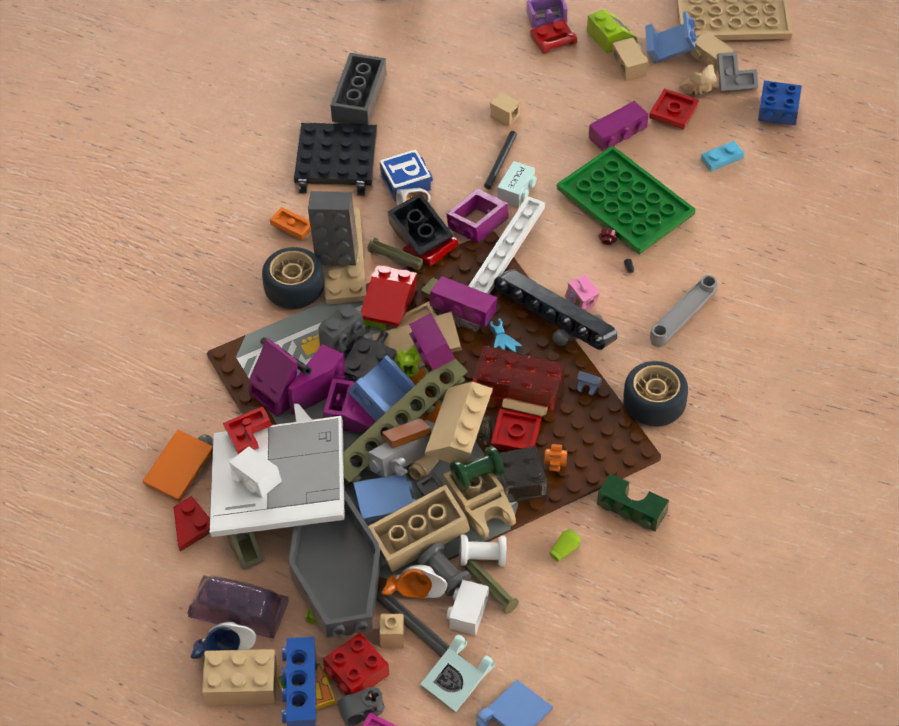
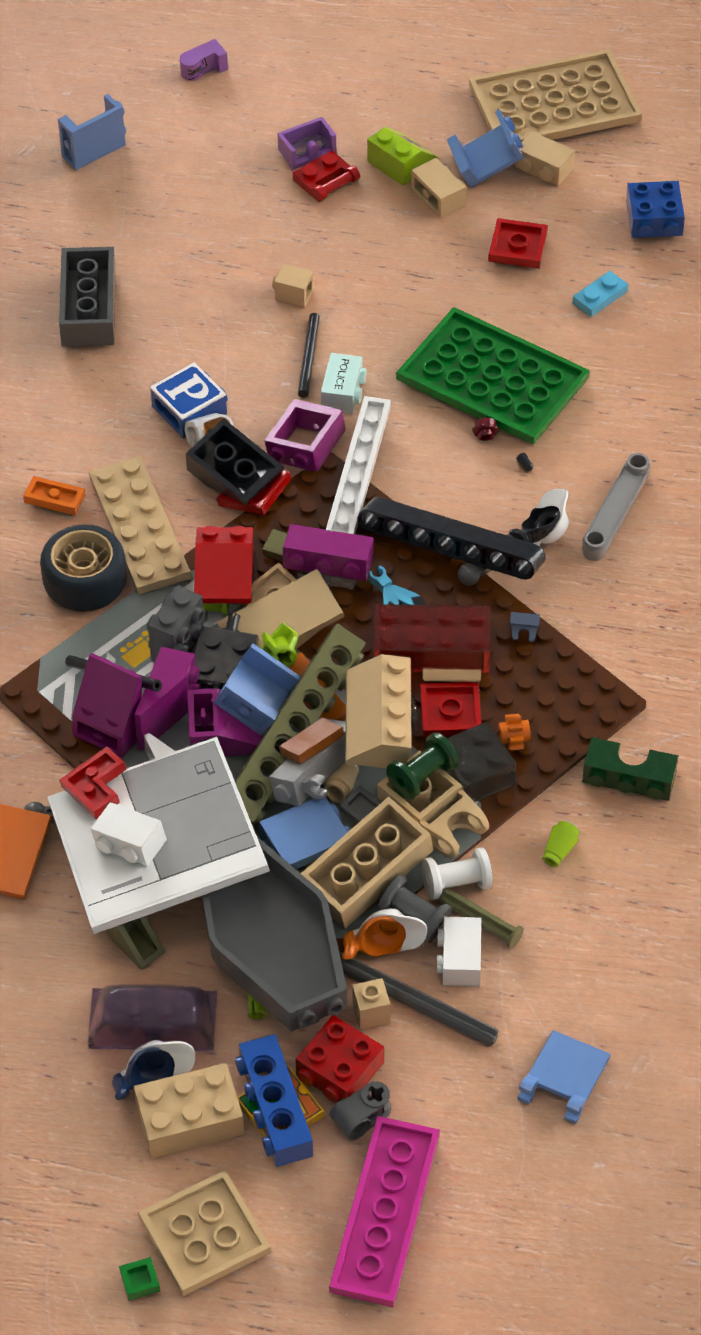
camera: 15 degrees left, 0 degrees up
red wing [173,496,210,551] -> none
black plate [294,122,377,195] -> none
dark grey brick [308,191,358,266] -> none
olive axle [368,237,423,270] -> none
magenta brick [409,313,455,370] -> none
light aqua flag [421,635,495,712] -> none
bright pink head [565,274,600,311] -> none
magenta brick [589,101,649,152] -> none
black wheel [623,361,688,427] -> none
tan hair [679,64,718,95] -> none
light grey plate [717,52,758,91] -> none
none -> hair [509,489,569,546]

